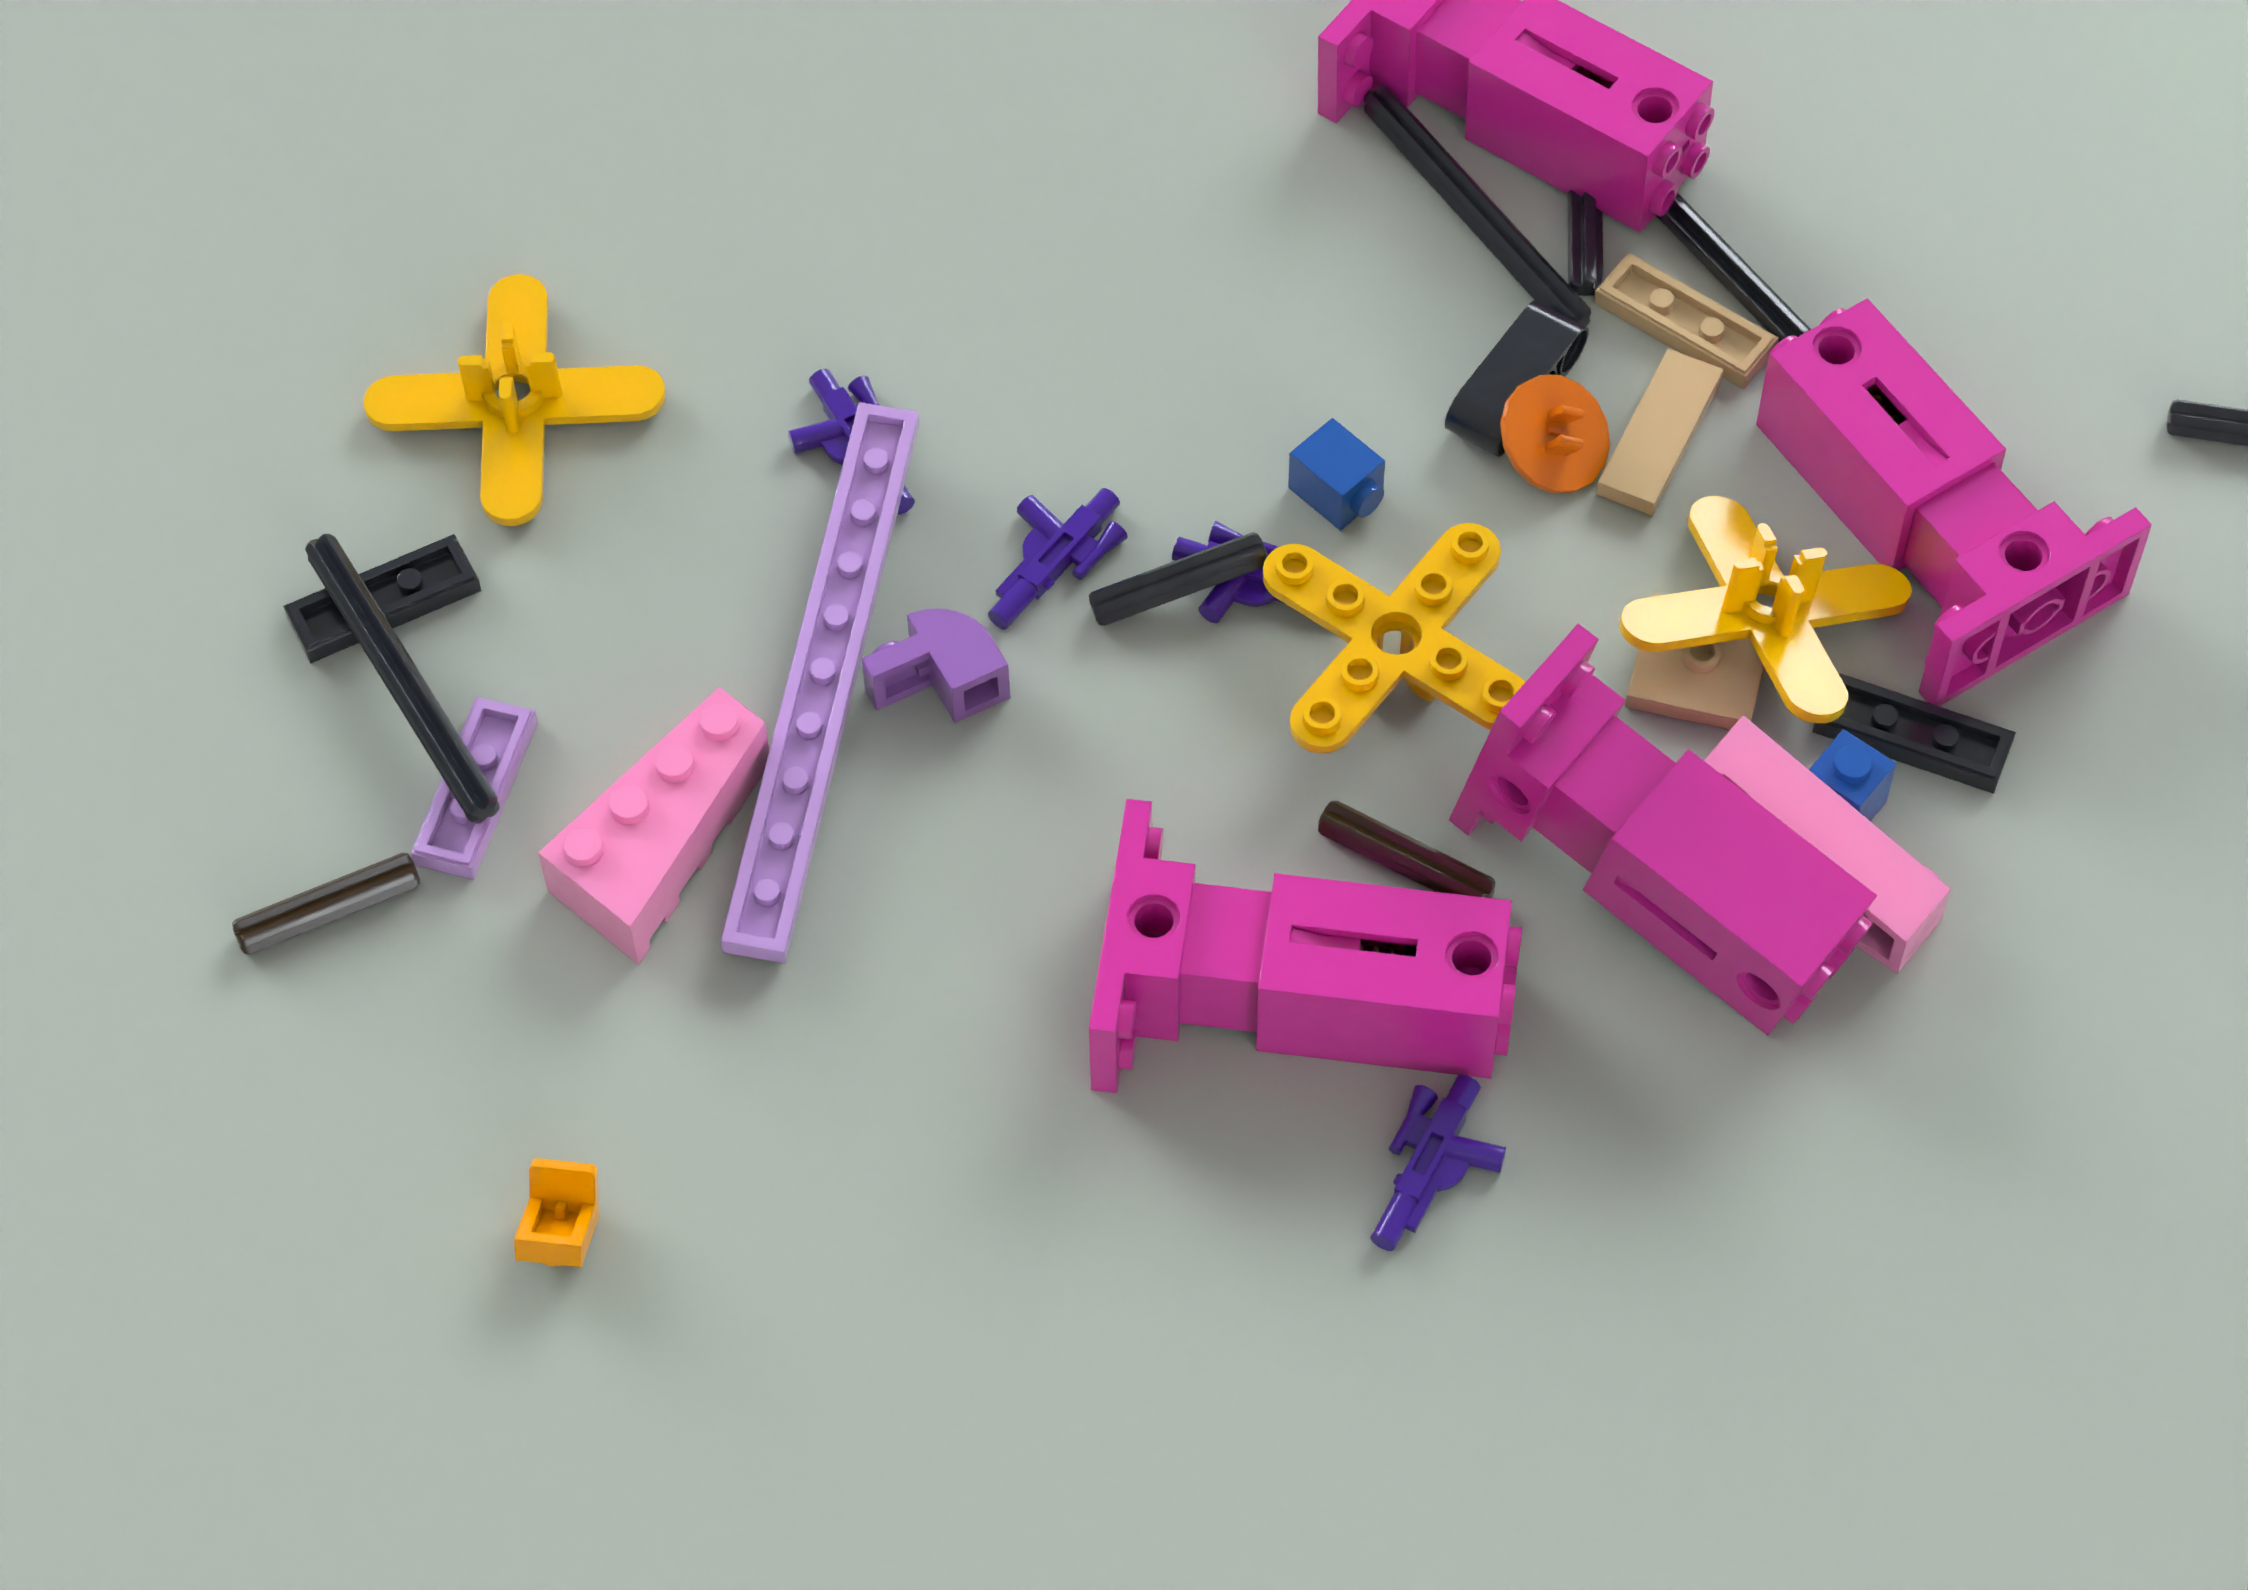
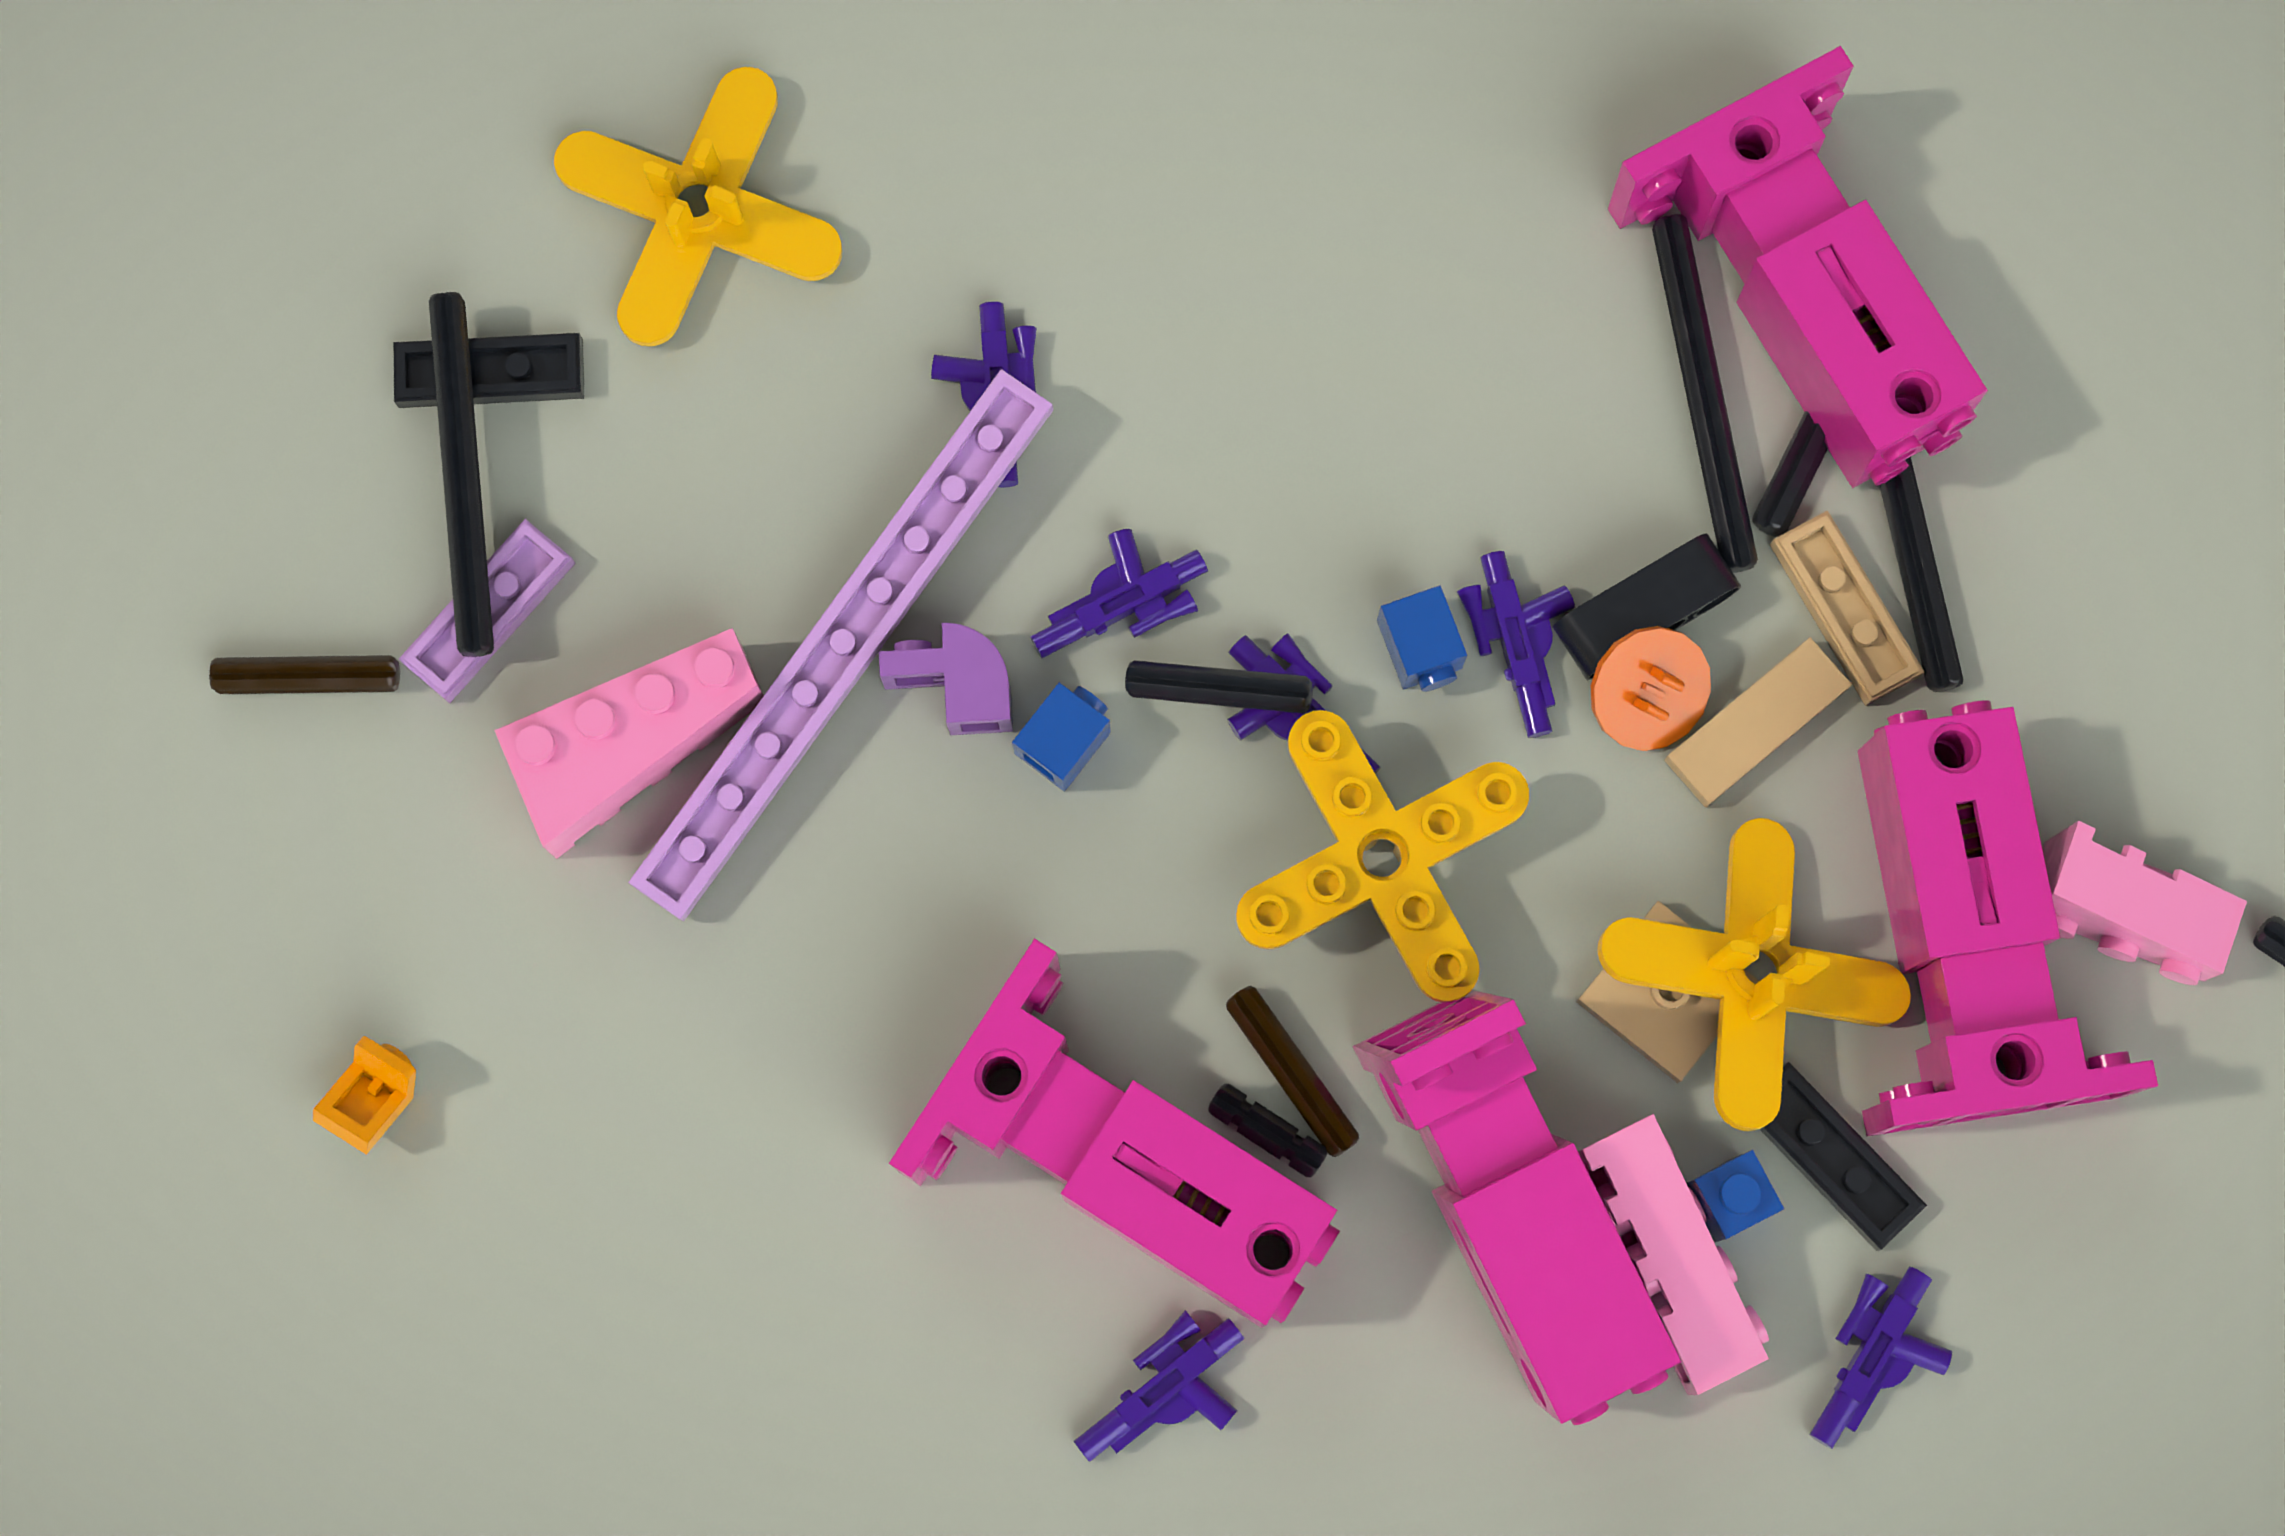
camera: 25 degrees right, 20 degrees up
none -> blue brick [1012,682,1111,792]
none -> dark purple piece [1457,551,1575,738]
none -> dark purple piece [1809,1266,1952,1449]
none -> bright pink wedge [2042,821,2247,985]

